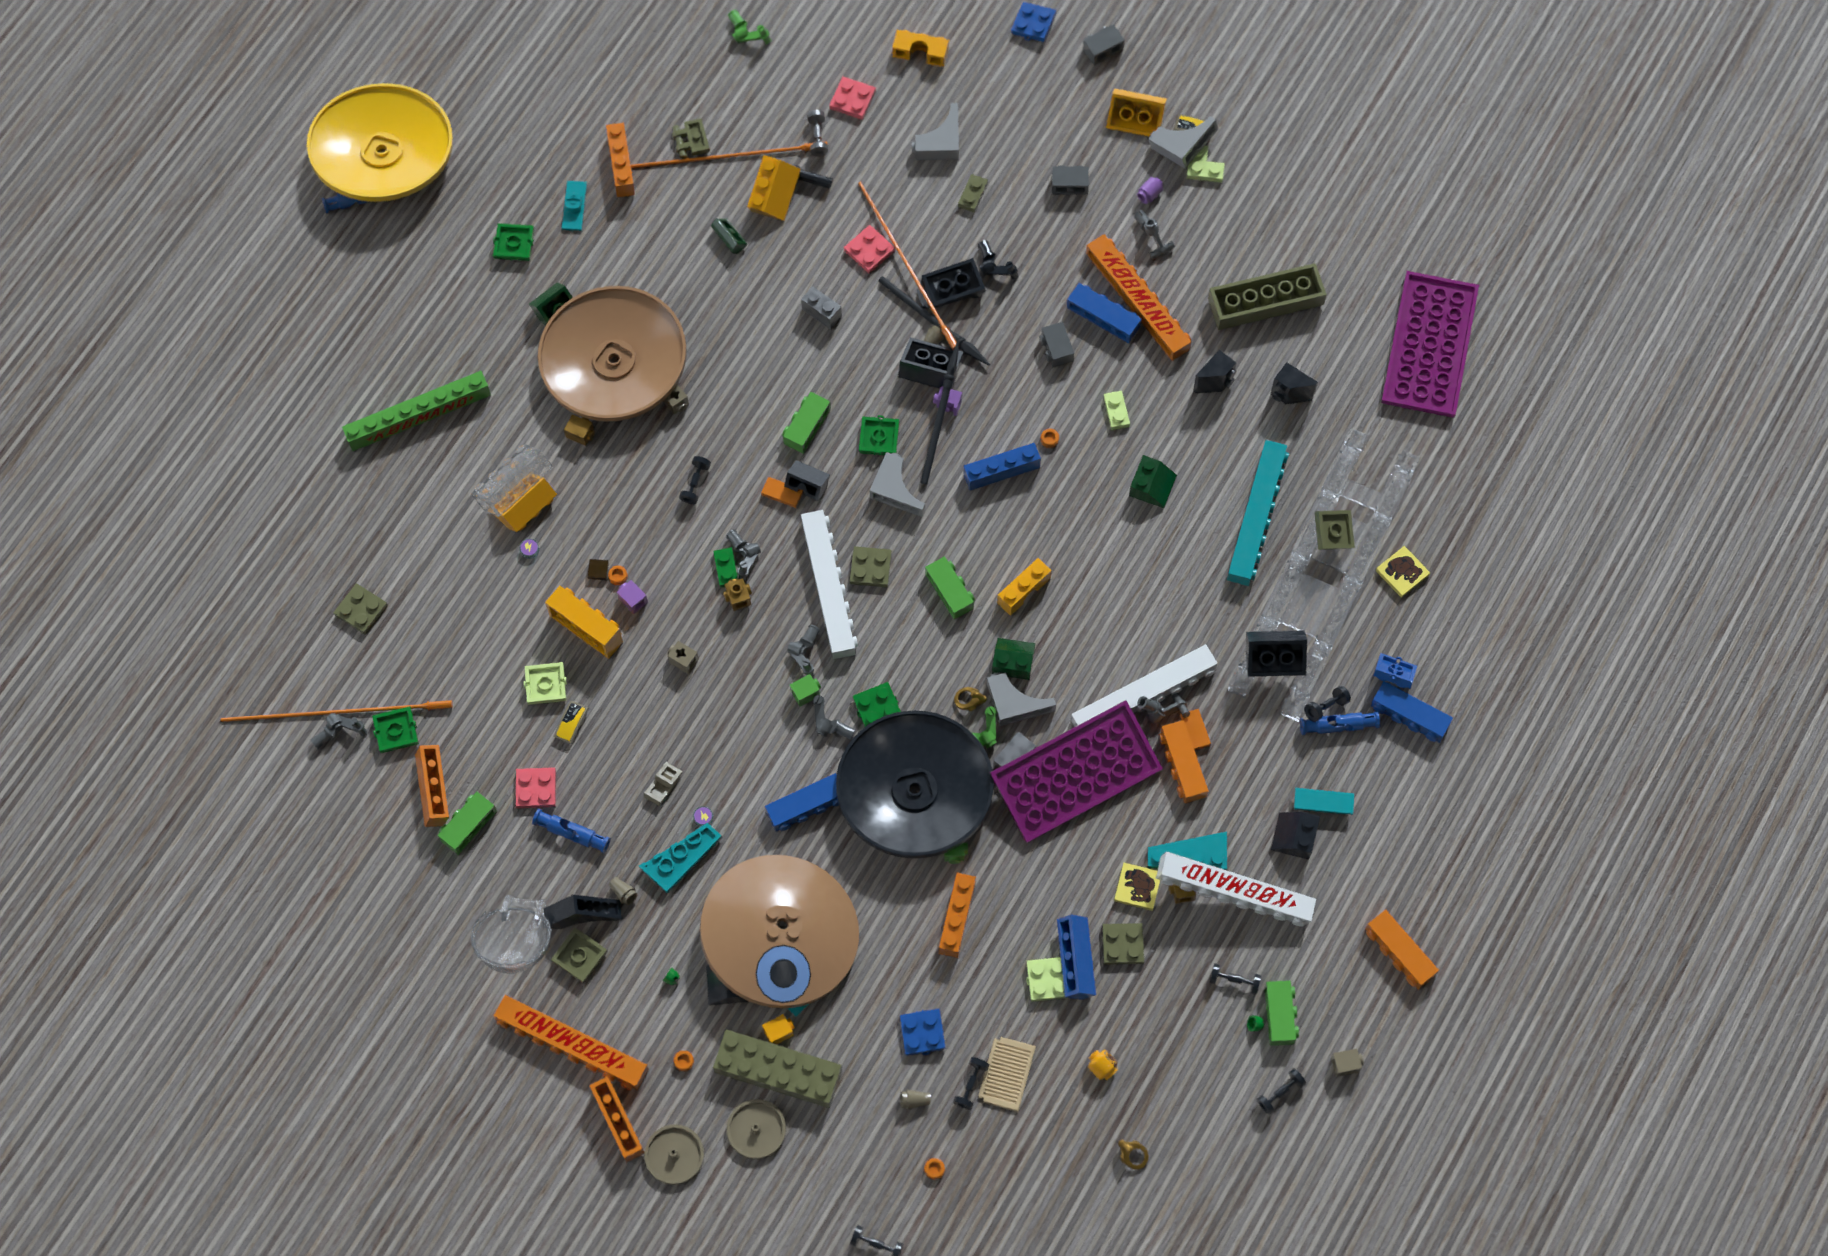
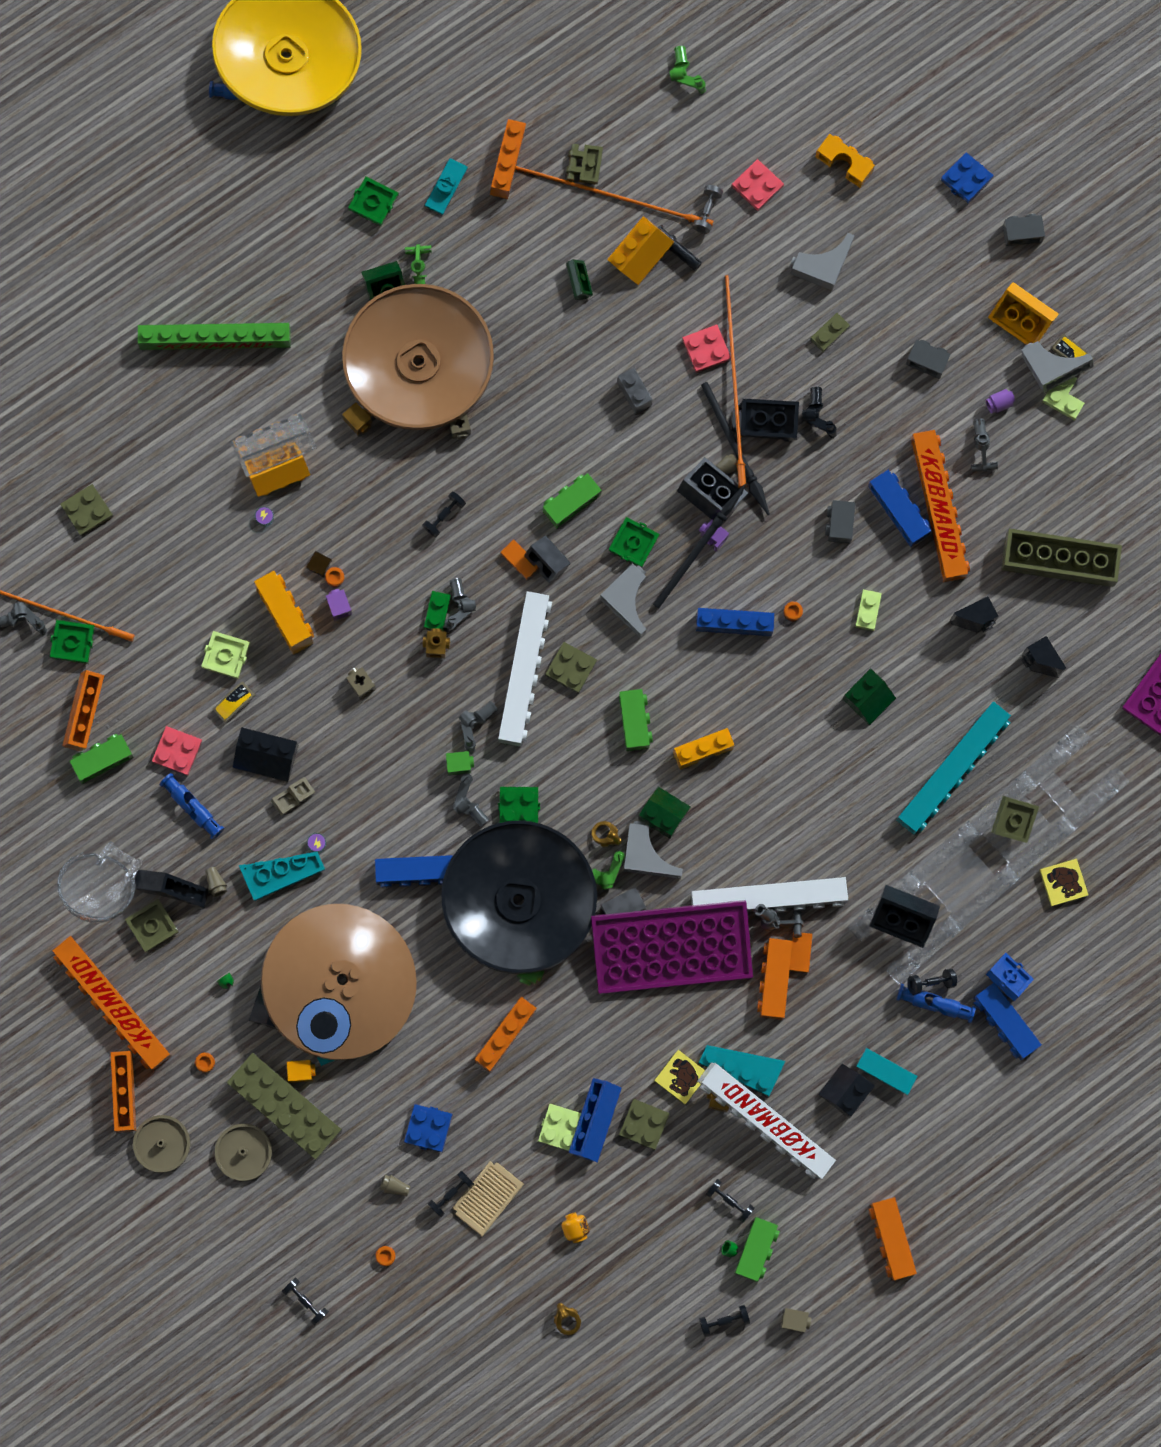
camera: 15 degrees right, 10 degrees up
none -> black slope [233,727,299,782]
none -> bright green pin [405,244,432,284]

